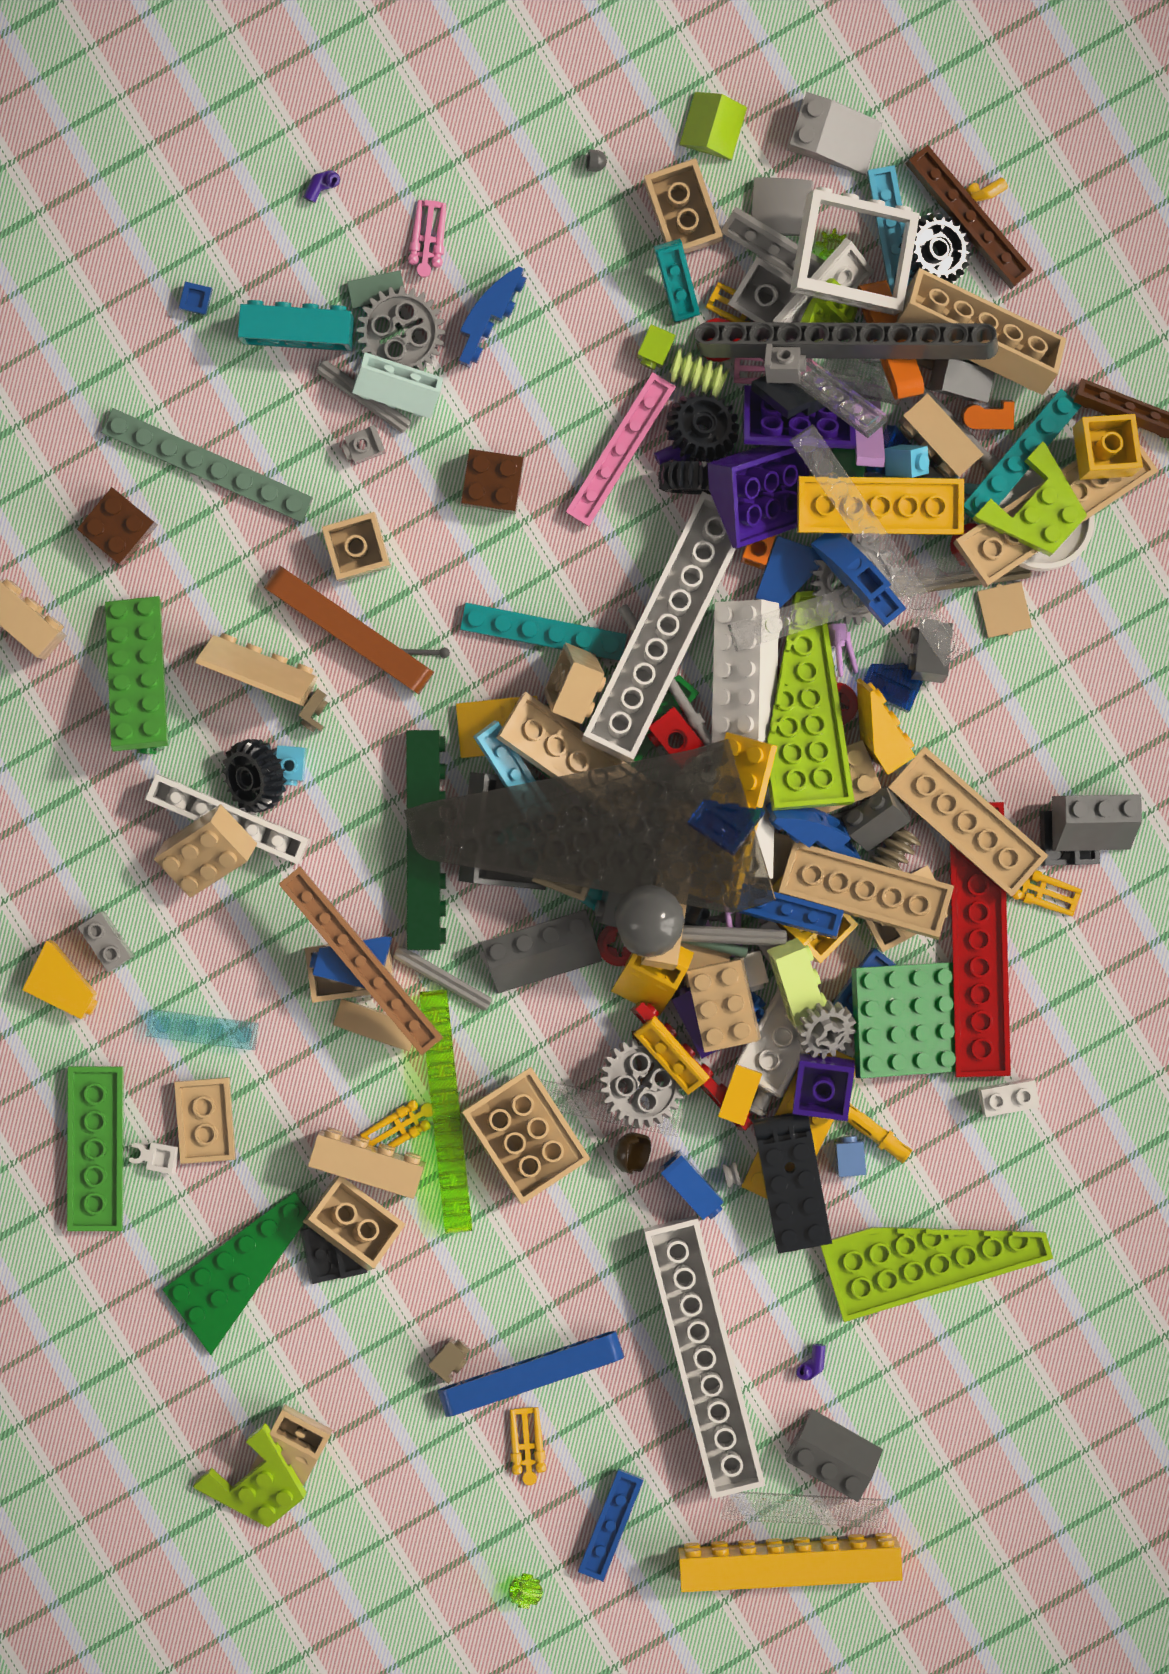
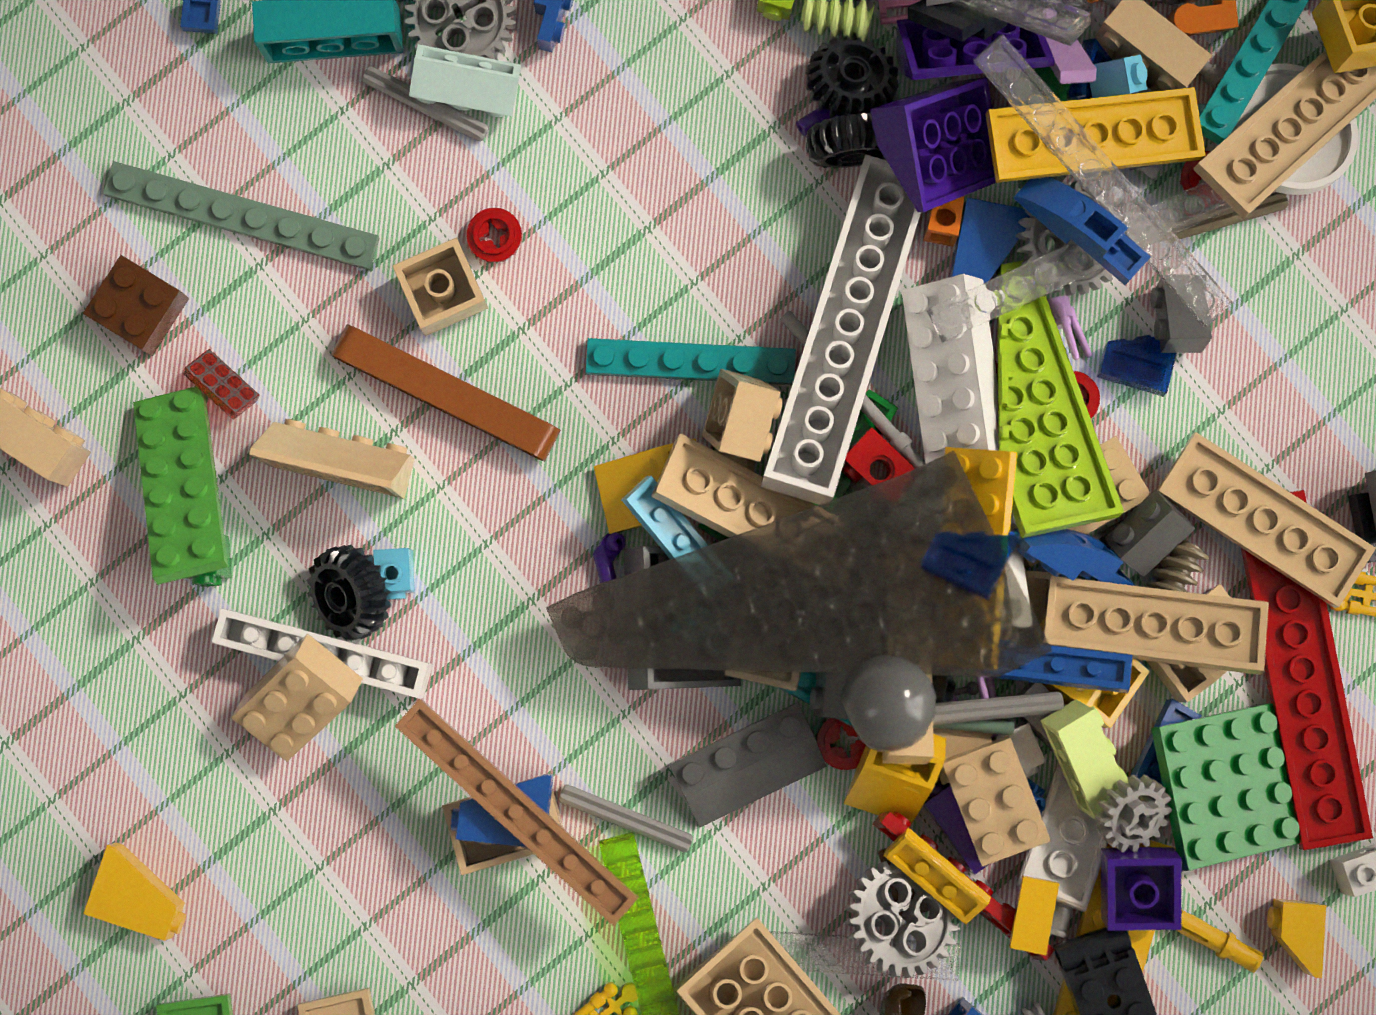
camera: 10 degrees left, 5 degrees down
light grey brick [78,911,135,973] -> none
clear light blue plate [146,1009,259,1050] -> none
dark tan bracket [299,688,328,733] -> none
tan slope [333,999,412,1052] -> none
light grey brick [342,424,386,465] -> none
dark grey hinge [400,647,450,658] -> none
dark green brick [406,730,446,950] -> none
reddish brown brick [461,449,524,514] -> none
bright pink plate [566,372,676,527] -> none
medium blue brick [834,1135,866,1177] -> none
yellow slope [856,678,916,775] -> none
lime wing [972,441,1087,557] -> none
tan piece [977,581,1032,638] -> none
none -> clear red tile [183,349,260,420]
none -> red gear [467,208,522,263]
none -> dark purple arm [593,532,626,584]
none -> yellow slope [1267,898,1326,978]

